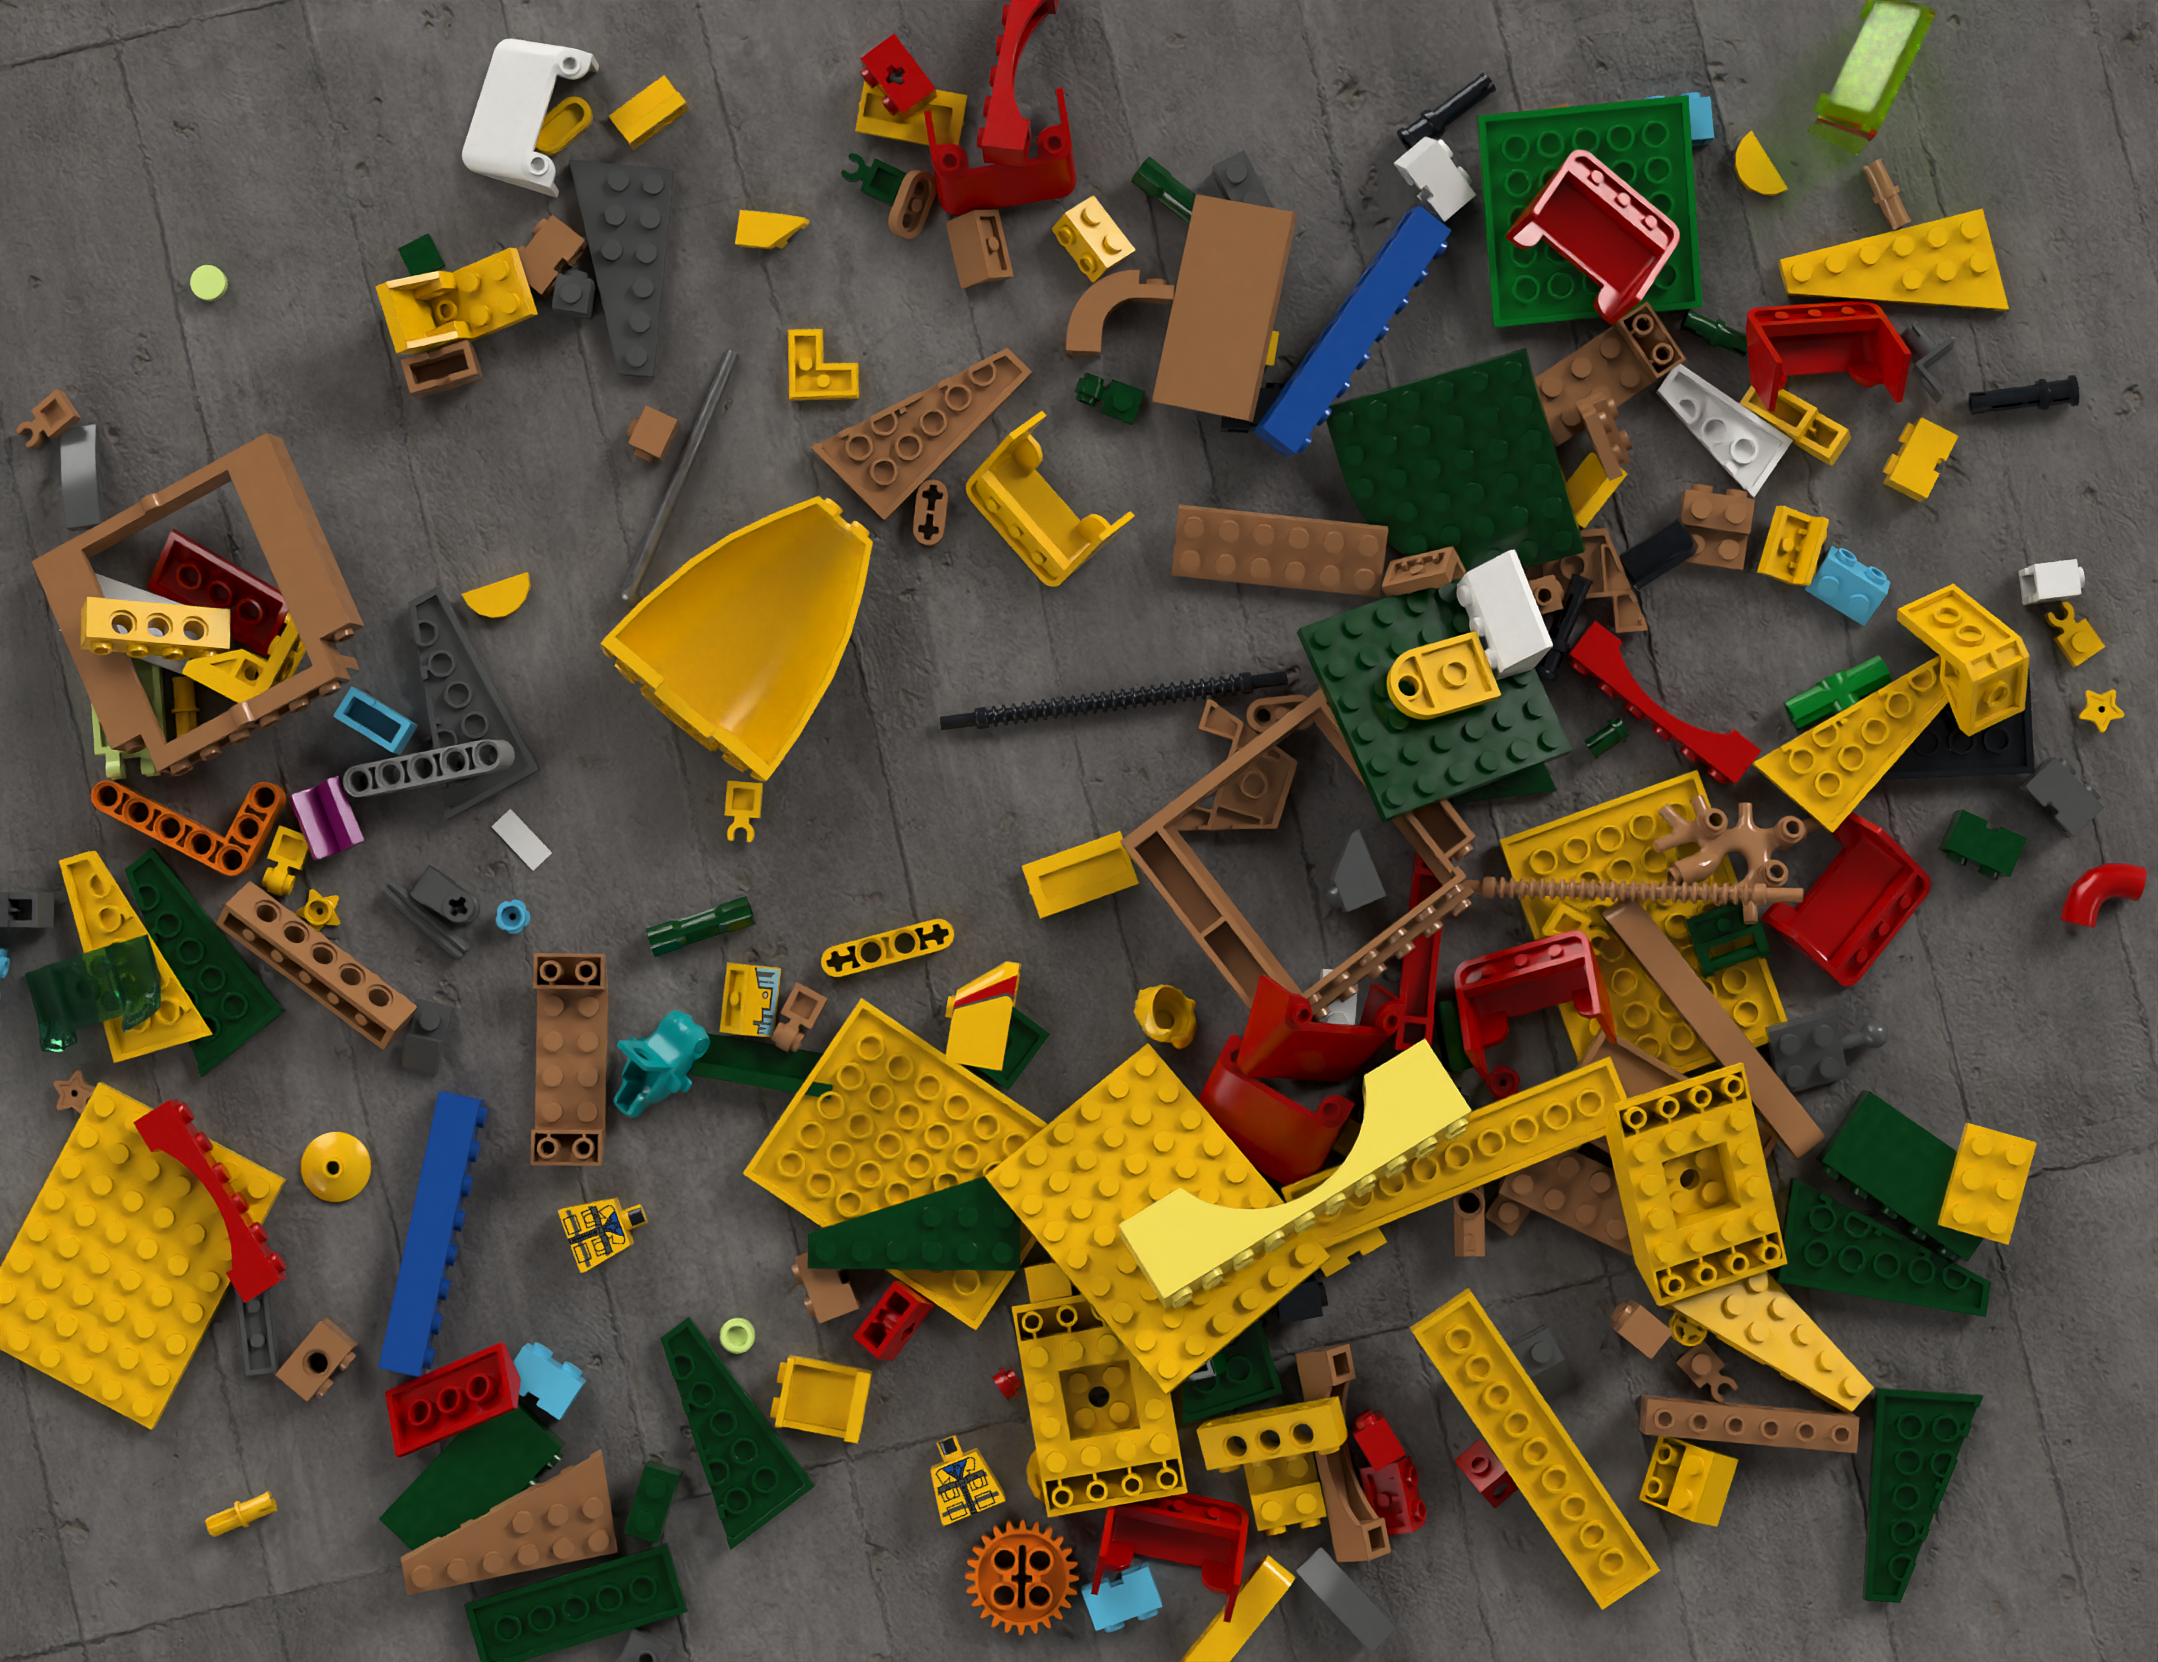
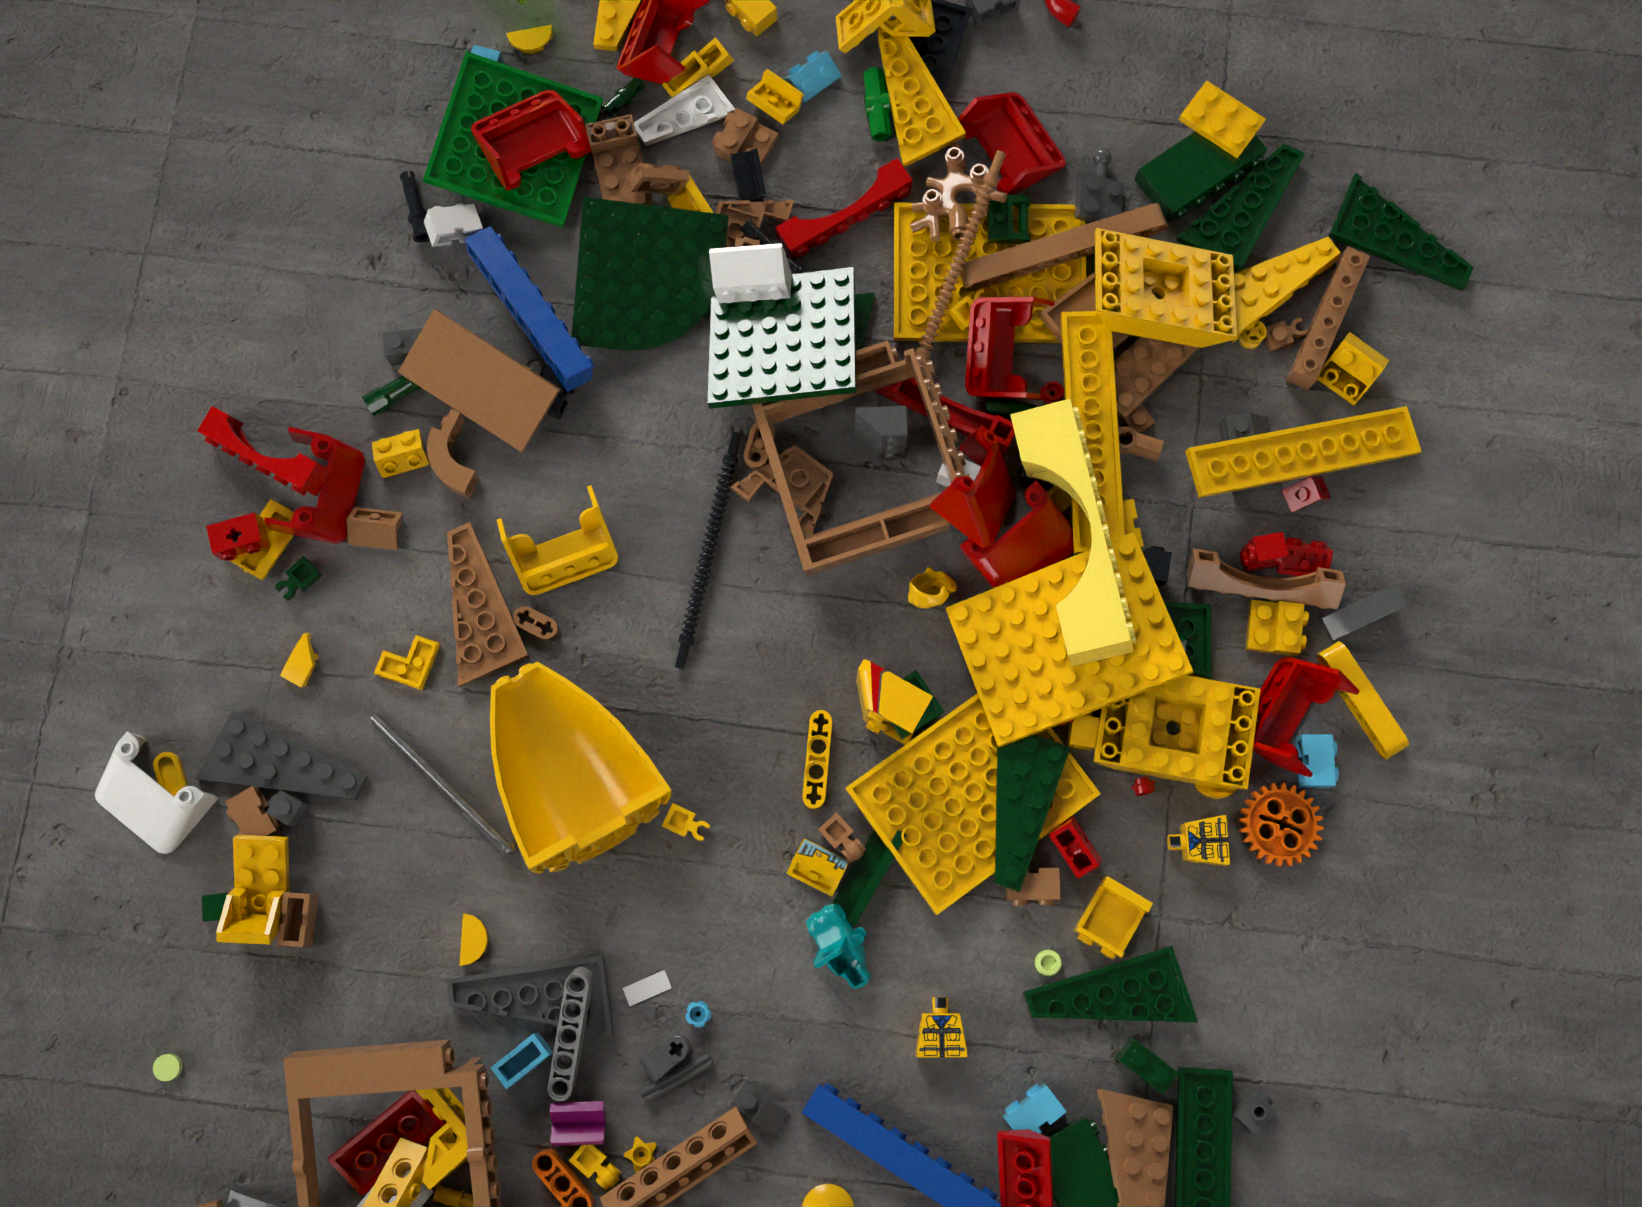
camera: 75 degrees left, 10 degrees down
medium nougat slope [531,953,609,1166] -> none
yellow panel [609,75,690,150] -> none
medium nougat brick [626,405,681,463] -> none
dark green axle [646,896,756,957] -> none
medium nougat plate [888,170,937,239] -> none
yellow piece [1022,831,1139,919] -> none
dark green plate [1075,373,1145,425] -> none
medium nougat plate [1171,505,1388,597] -> none
yellow brick [1197,1396,1349,1473] -> none
medium nougat bracket [1381,546,1466,597] -> none
yellow plate [1387,631,1501,720] -> none
dark green pin [1584,718,1631,759] -> none
medium nougat brick [1609,1299,1673,1359] -> none
dark green brick [1939,810,2027,881] -> none

